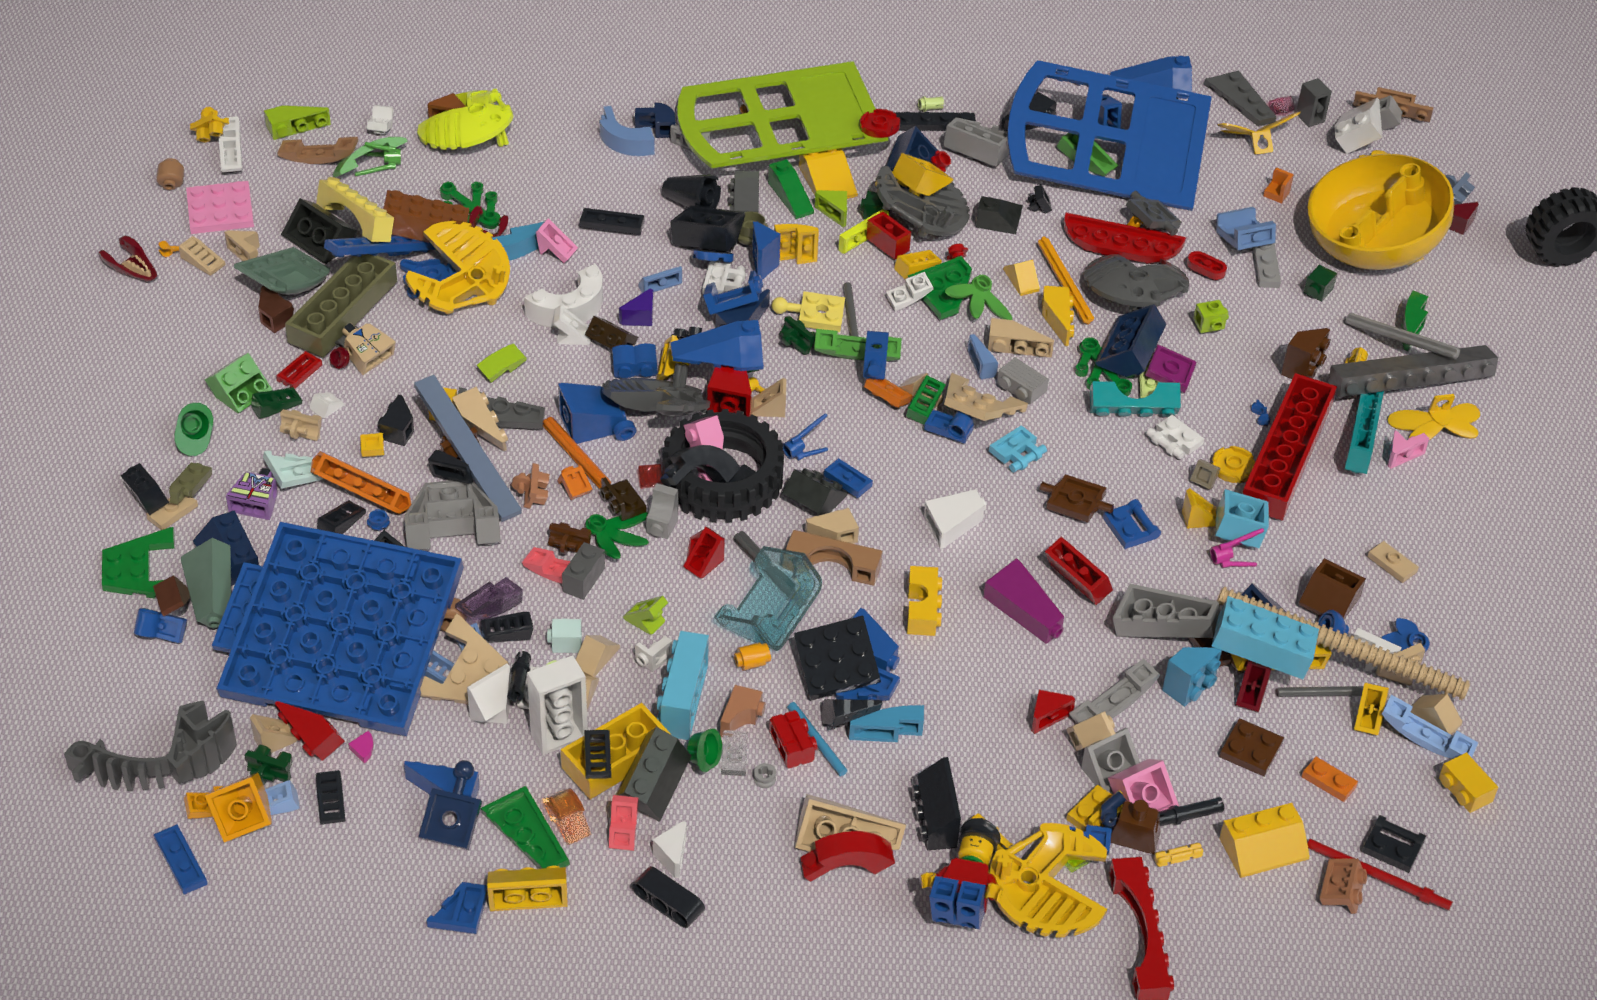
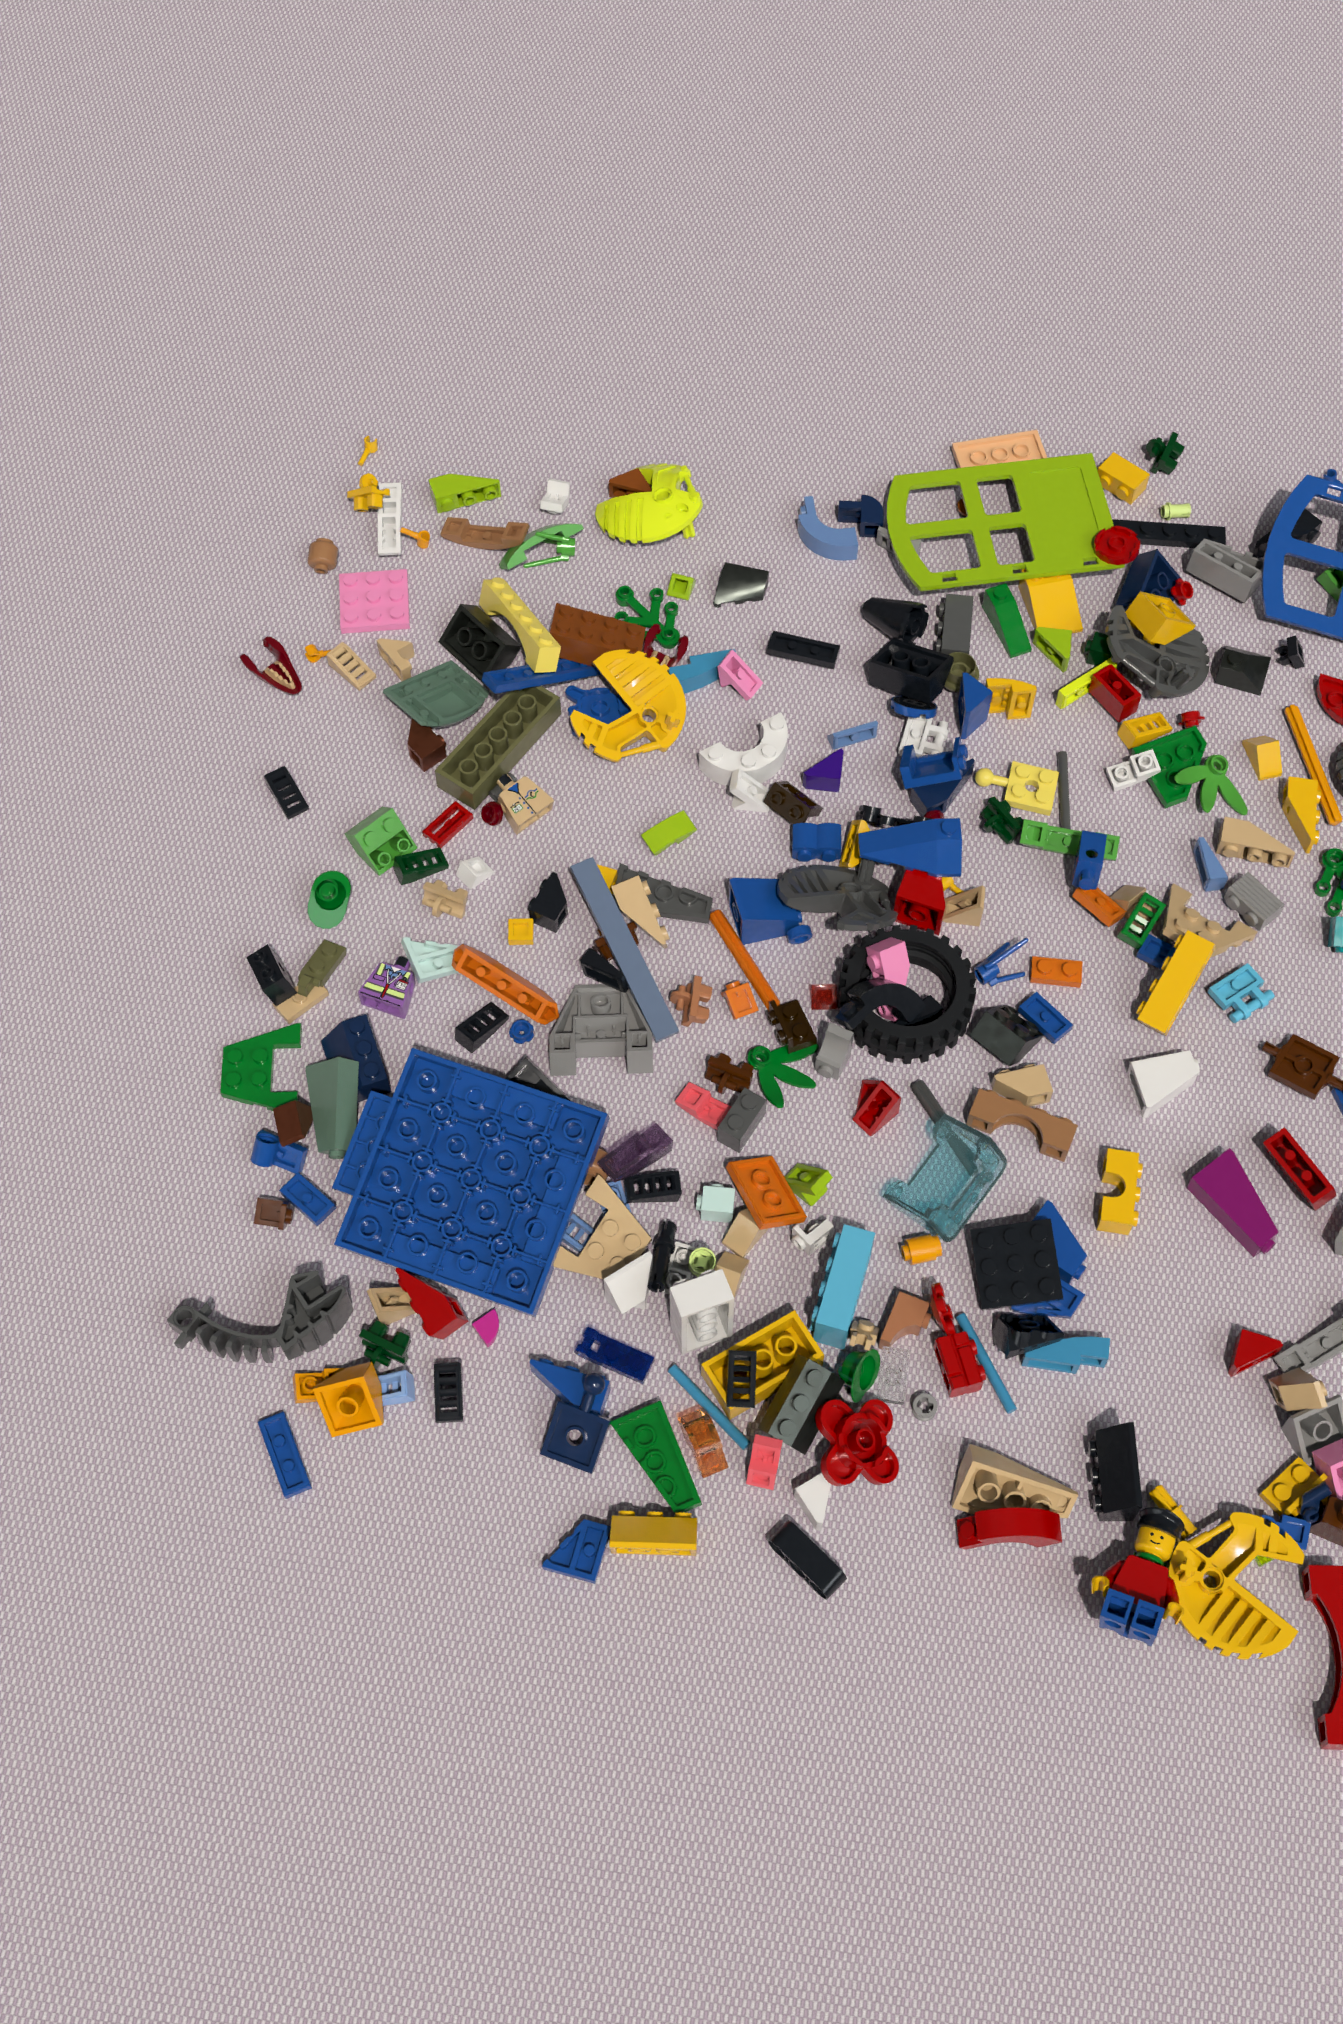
camera: 10 degrees right, 15 degrees up
none -> reddish brown bracket [254,1196,294,1230]
none -> black slope [264,766,309,820]
none -> blue plate [279,1172,336,1227]
none -> yellow hand [358,436,378,466]
none -> light orange hand [400,527,430,549]
none -> clear blue plate [574,1327,655,1384]
none -> lime slope [667,573,696,601]
none -> dark azure bar [668,1364,751,1450]
none -> pearl dark grey slope [714,562,769,608]
none -> orange tile [726,1156,807,1230]
none -> red plant [815,1399,899,1486]
none -> tan plate [848,1320,880,1351]
none -> red dish [930,1282,956,1336]
none -> light nougat plate [951,430,1047,468]
none -> orange plate [1030,956,1083,988]
none -> yellow brick [1097,452,1150,505]
none -> yellow brick [1136,930,1216,1036]
none -> dark green hips [1146,431,1185,475]

